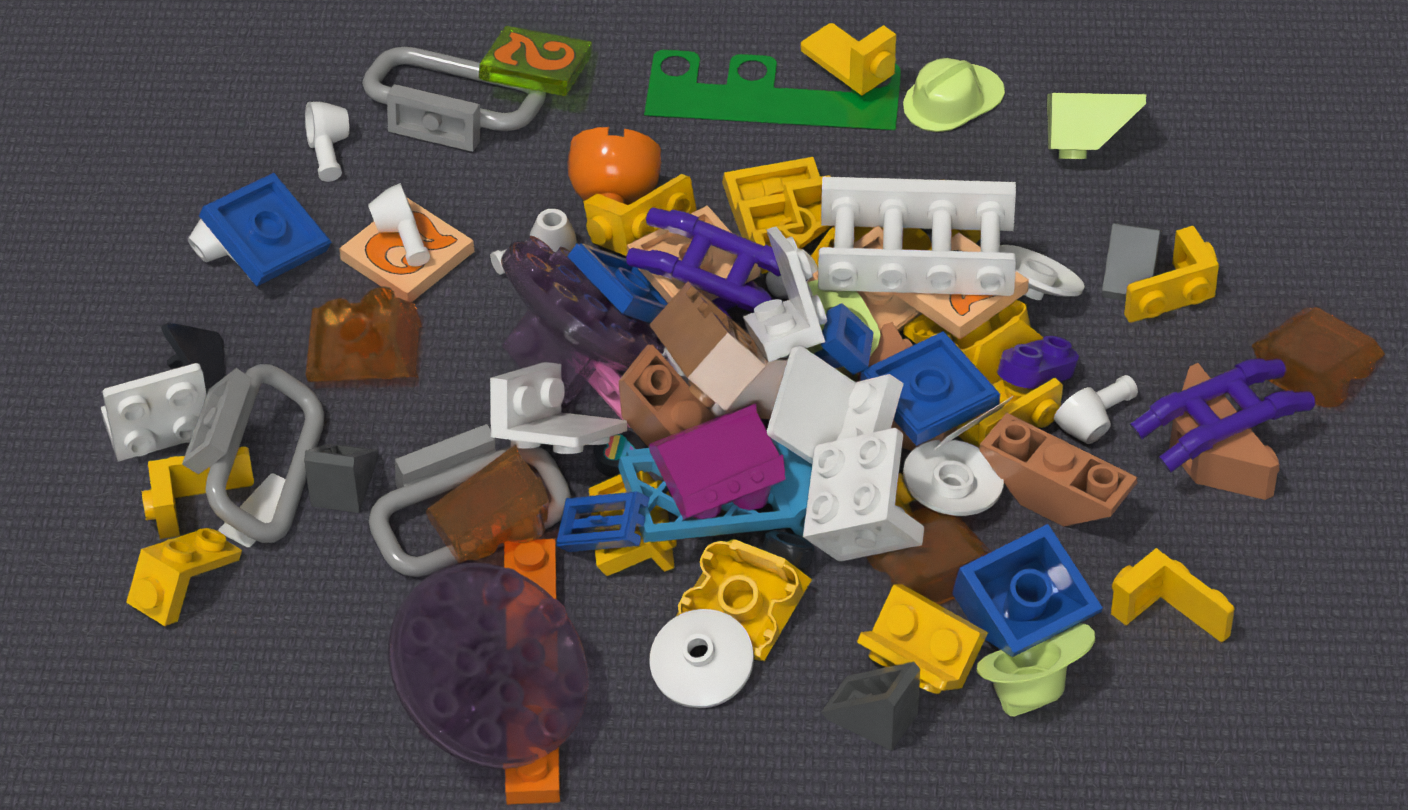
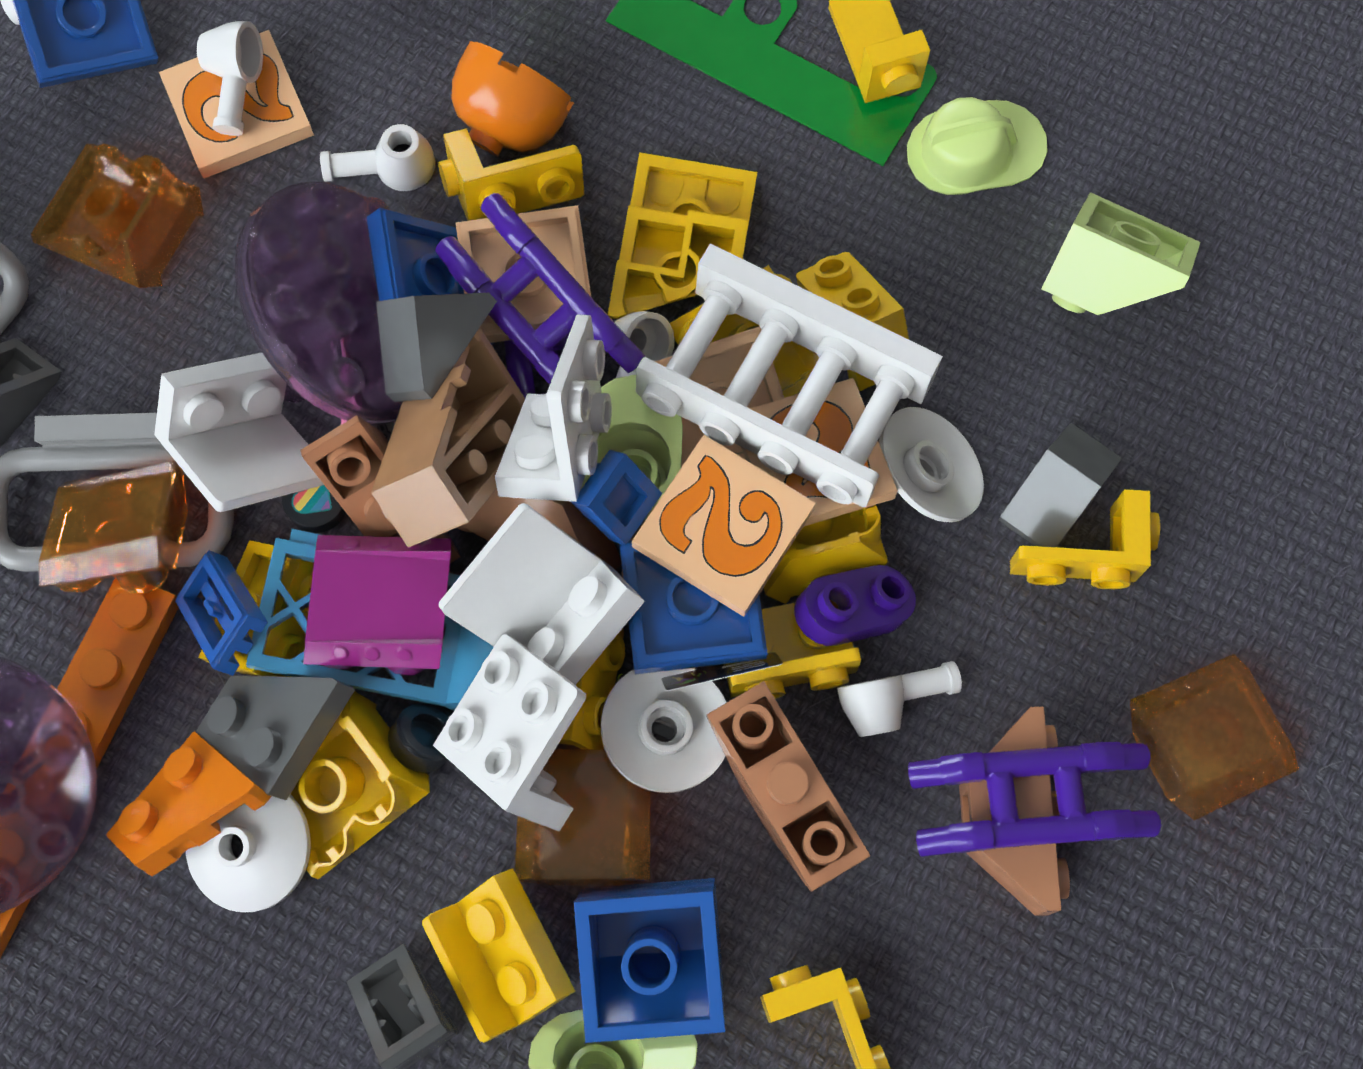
camera: 25 degrees right, 25 degrees up
none -> orange wing [106,731,272,876]
none -> dark grey wing [196,675,355,800]
none -> dark grey slope [376,293,497,402]
none -> tile [632,435,816,617]

